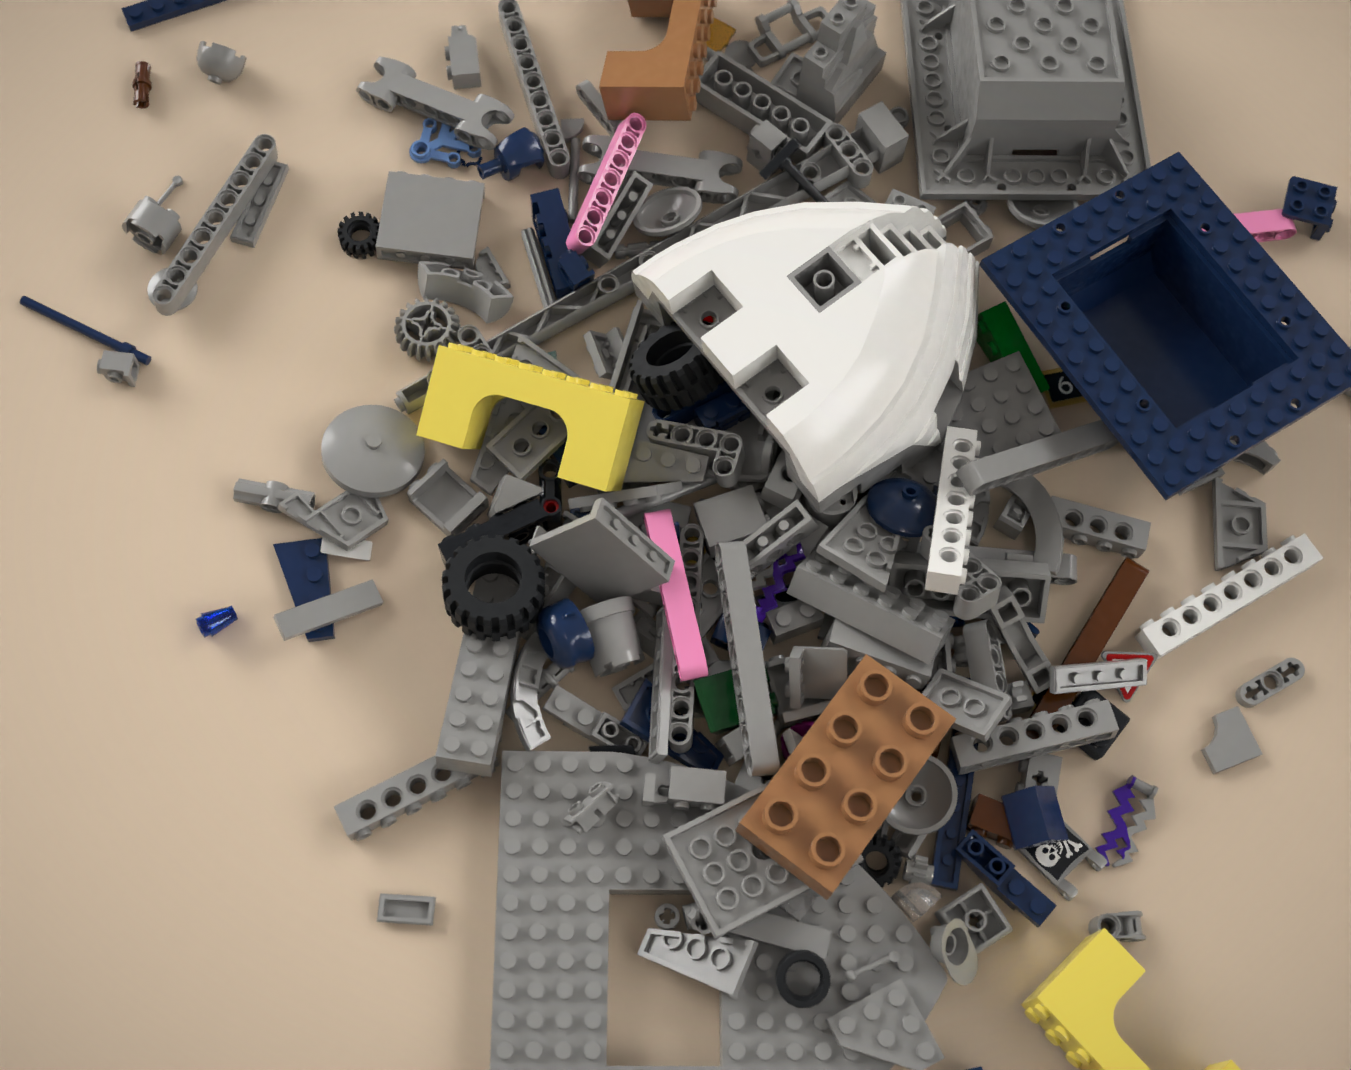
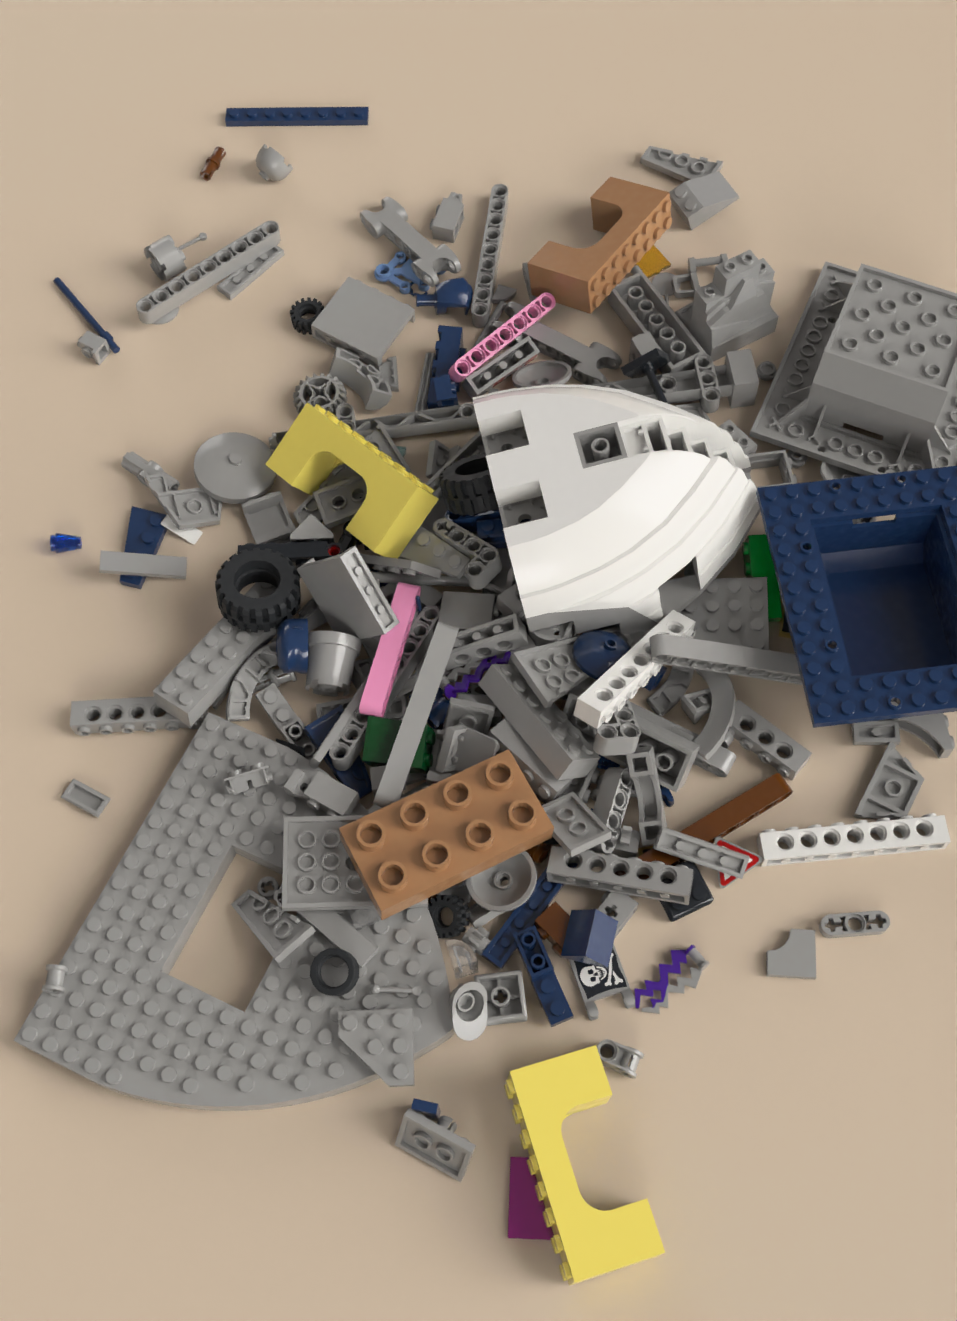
camera: 35 degrees right, 5 degrees down
none -> light grey tile [443,697,495,735]

